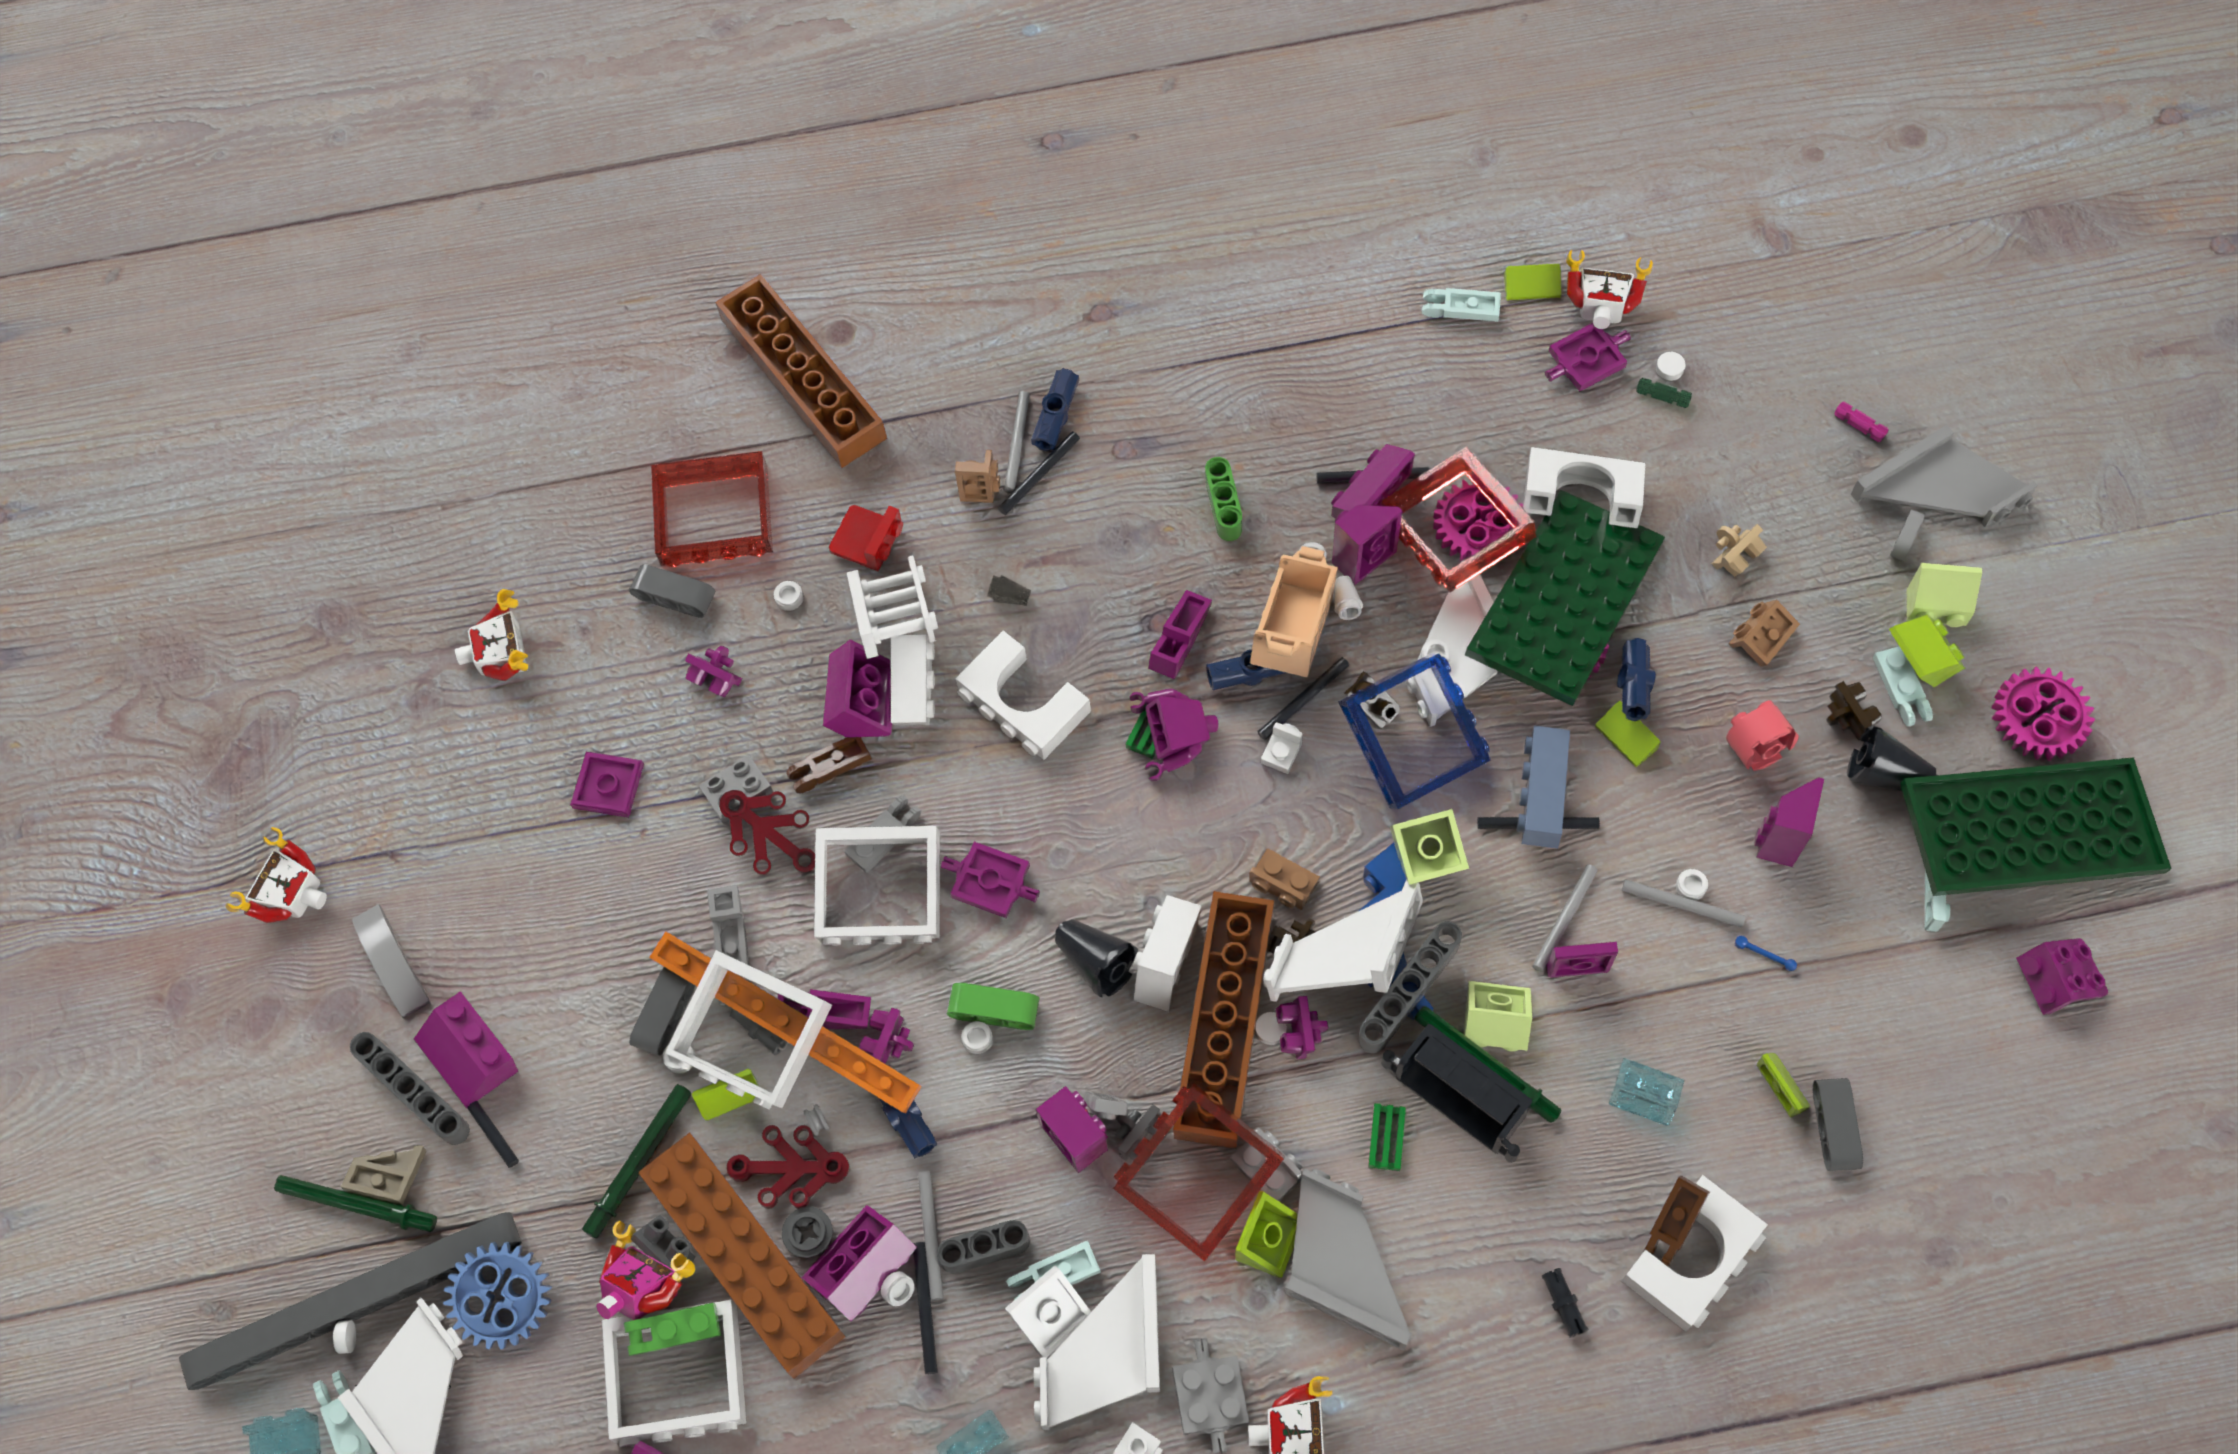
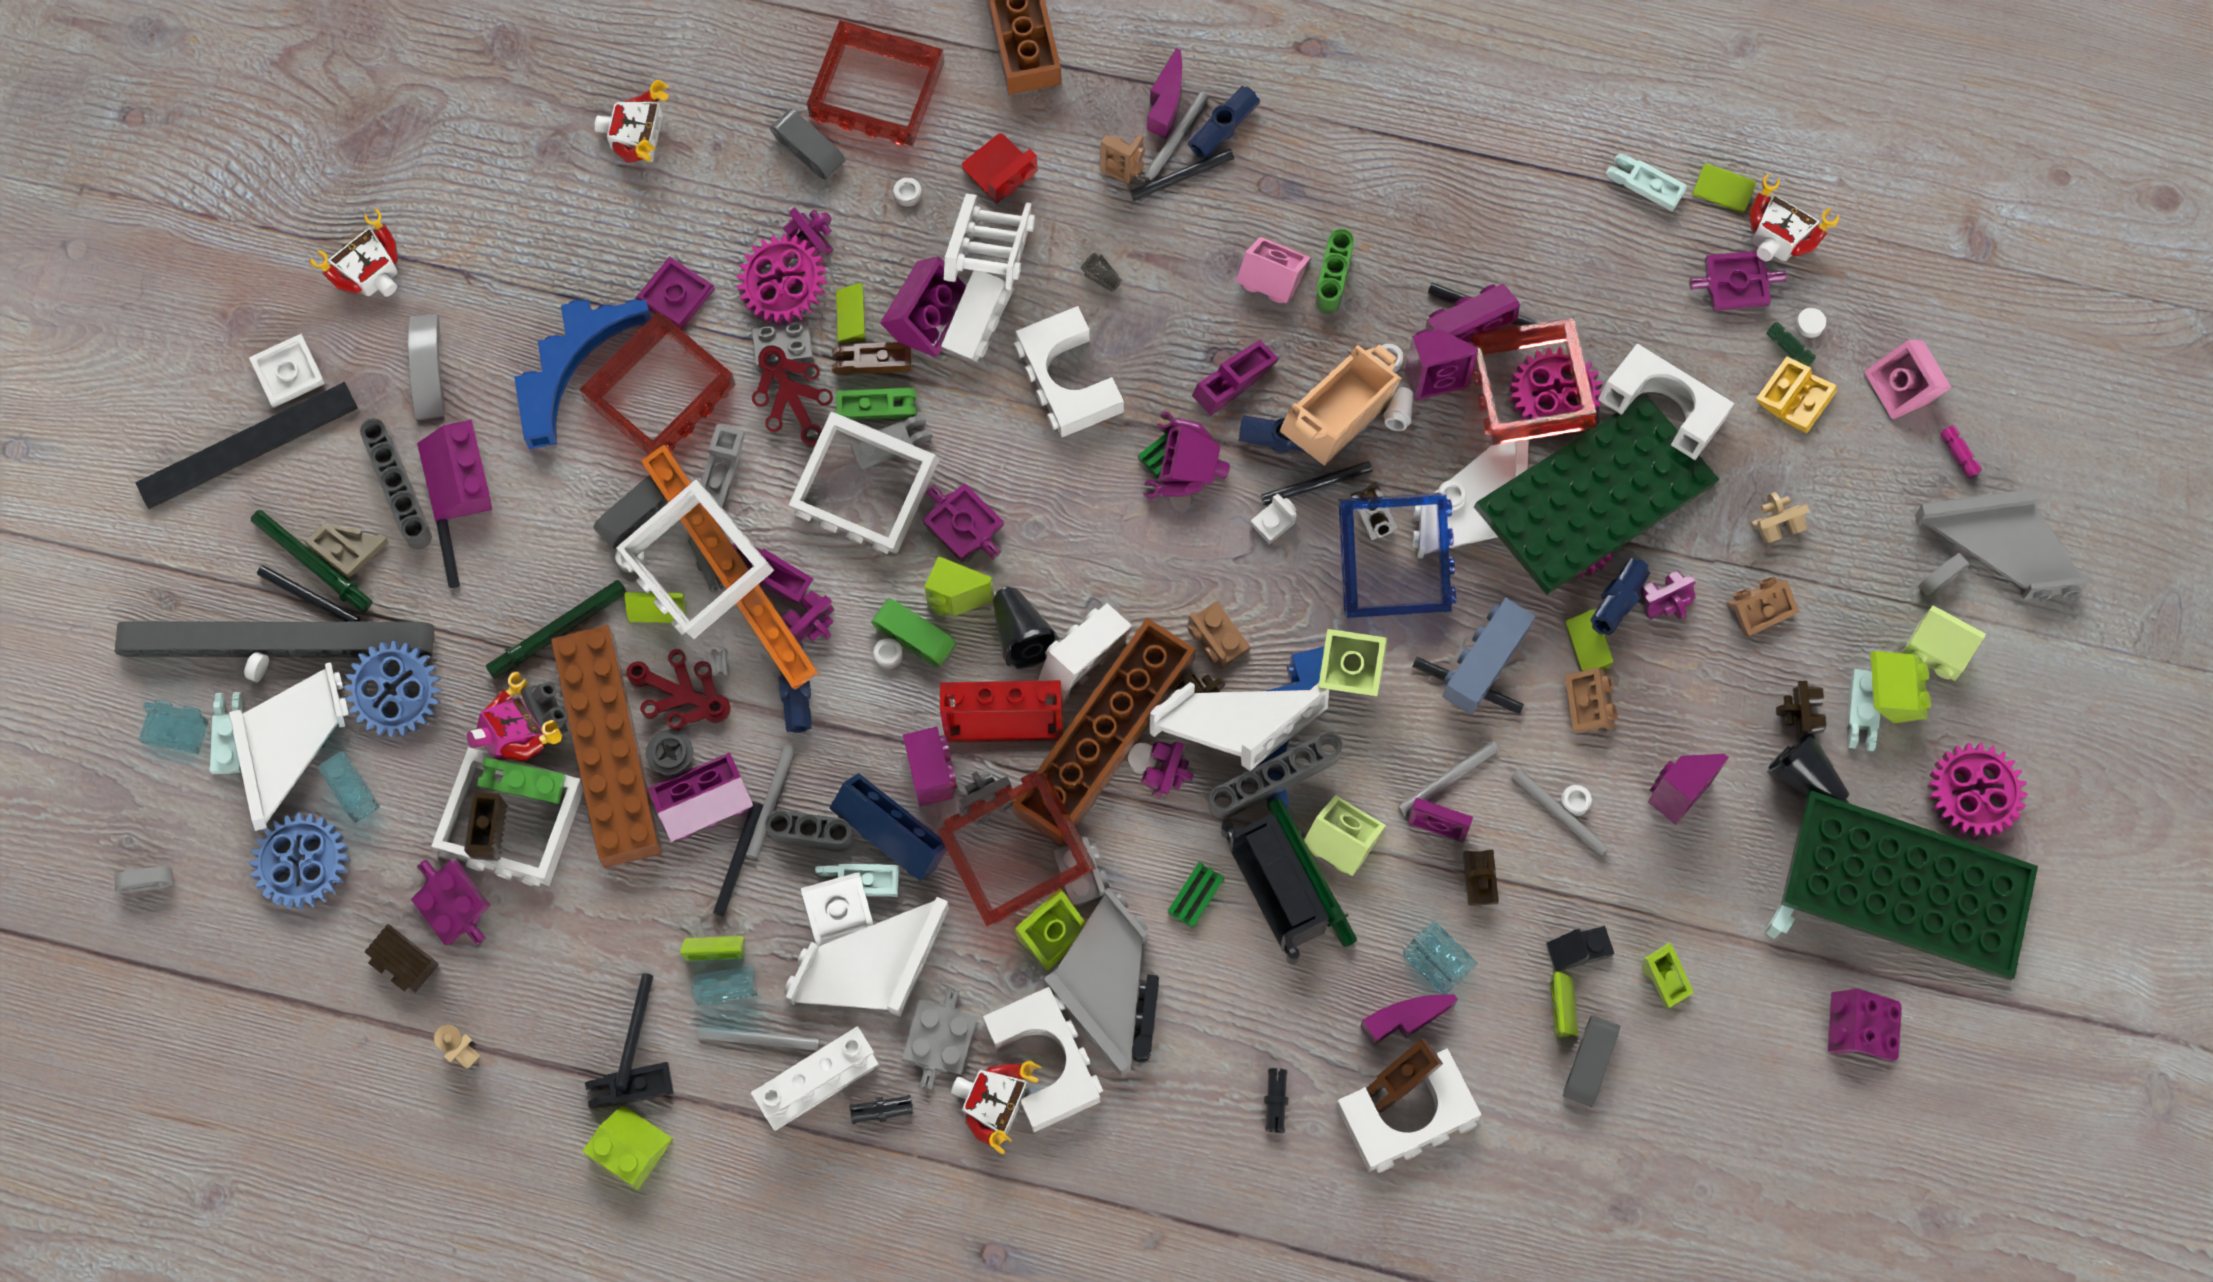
camera: 20 degrees right, 5 degrees up
white tile [881,1271,914,1306] -> none
light grey plate [1084,1091,1127,1120] -> none
coral brick [1726,700,1799,771] -> none
blue hinge [1735,935,1797,971] -> none
none -> black tile [135,382,358,509]
none -> white plate [249,334,326,408]
none -> black bar [257,565,361,622]
none -> clear light blue brick [318,751,380,823]
none -> dark brown brick [464,792,508,861]
none -> blue arch [514,299,652,449]
none -> clear red window [579,312,736,455]
none -> lime slope [680,936,745,961]
none -> dark pink gear [737,234,828,325]
none -> dark blue brick [829,773,950,881]
none -> lime slope [836,283,866,343]
none -> bright green plate [836,388,917,421]
none -> lime slope [924,556,995,617]
none -> red window [940,680,1063,743]
none -> white arch [983,987,1103,1133]
none -> black hinge [1133,974,1159,1063]
none -> magenta slope [1147,48,1183,139]
none -> bright pink slope [1235,237,1311,303]
none -> magenta slope [1360,994,1458,1046]
none -> dark brown hips [1463,849,1499,906]
none -> black slope [1546,925,1615,972]
none -> medium nougat bracket [1565,667,1618,733]
none -> lime slope [1641,942,1694,1008]
none -> magenta hips [1642,570,1696,620]
none -> yellow slope [1756,357,1837,434]
none -> bright pink slope [1864,340,1952,419]

